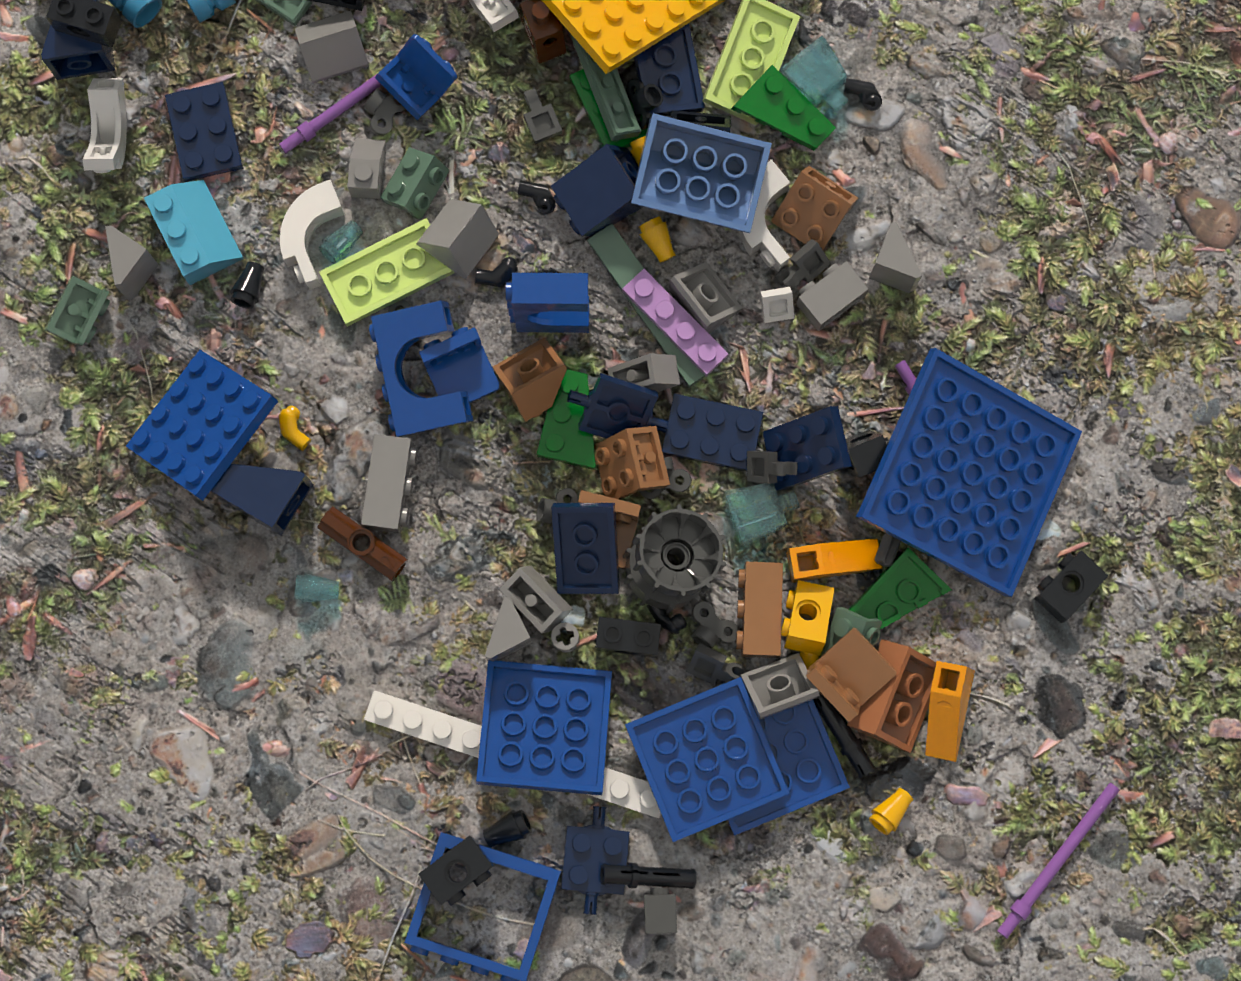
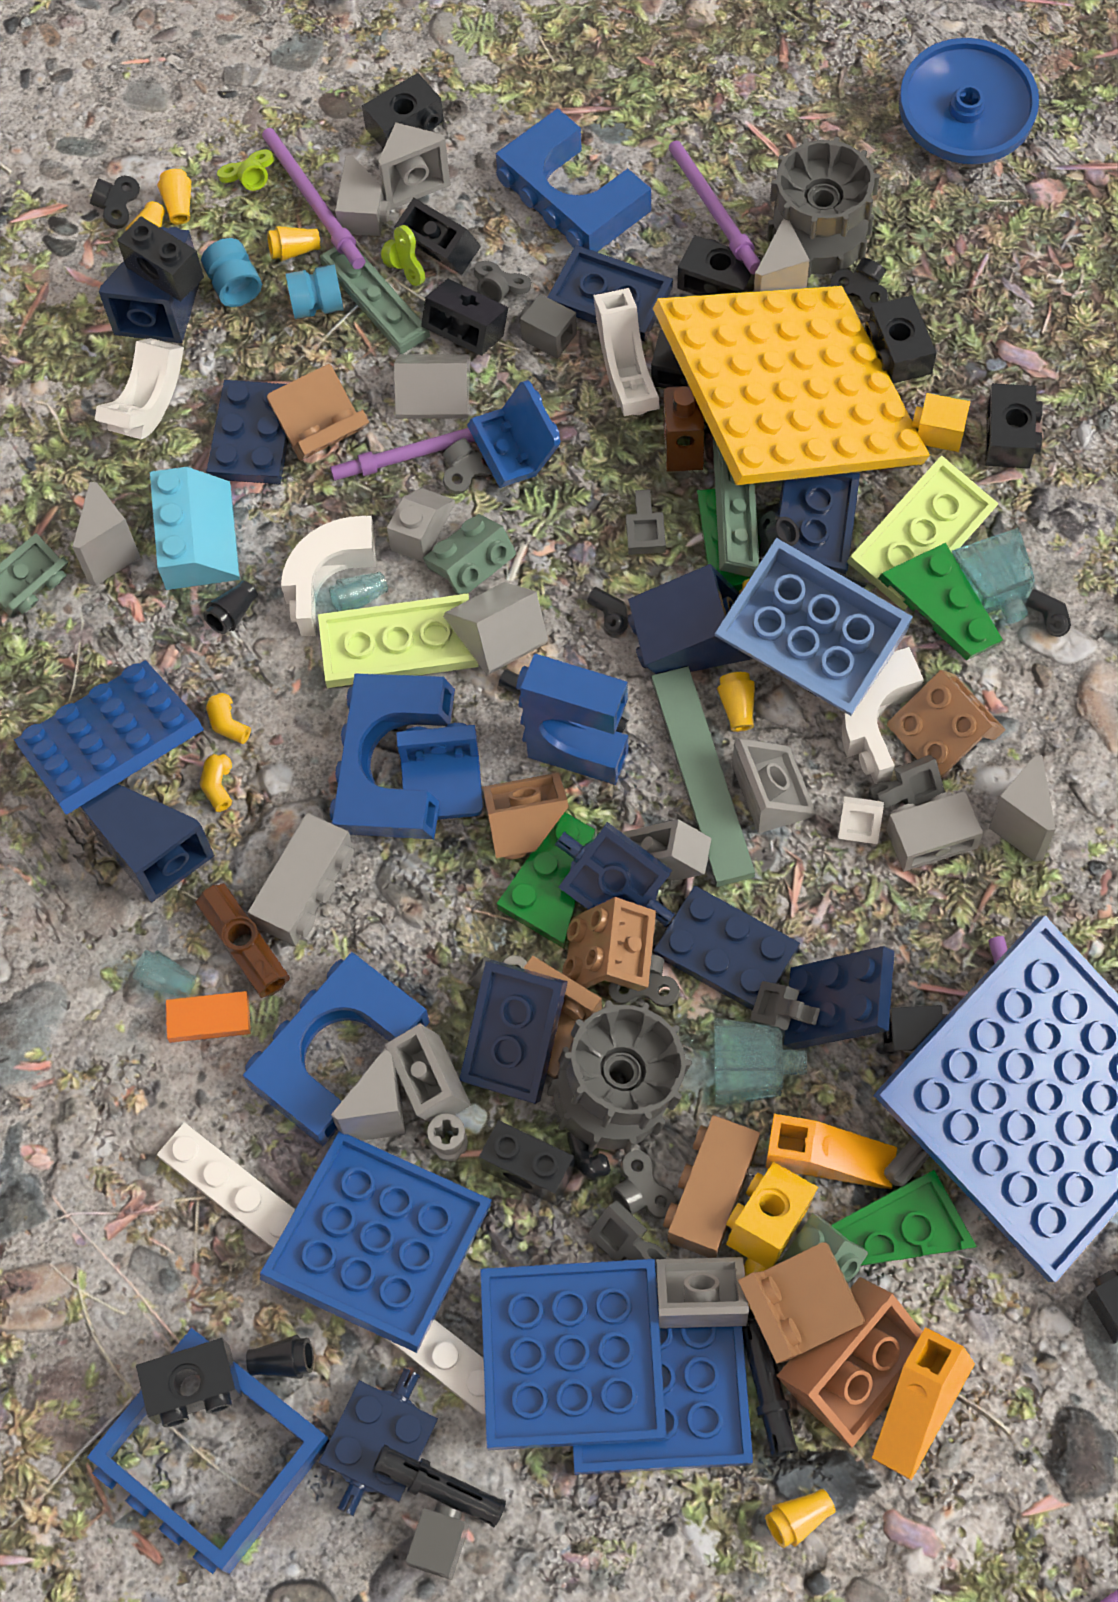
camera: 25 degrees right, 15 degrees down
lavender plate [622,269,729,377] -> none
none -> orange tile [166,991,251,1043]
none -> yellow arm [206,693,251,744]
none -> blue arch [243,952,430,1147]
none -> medium nougat bracket [266,364,370,461]

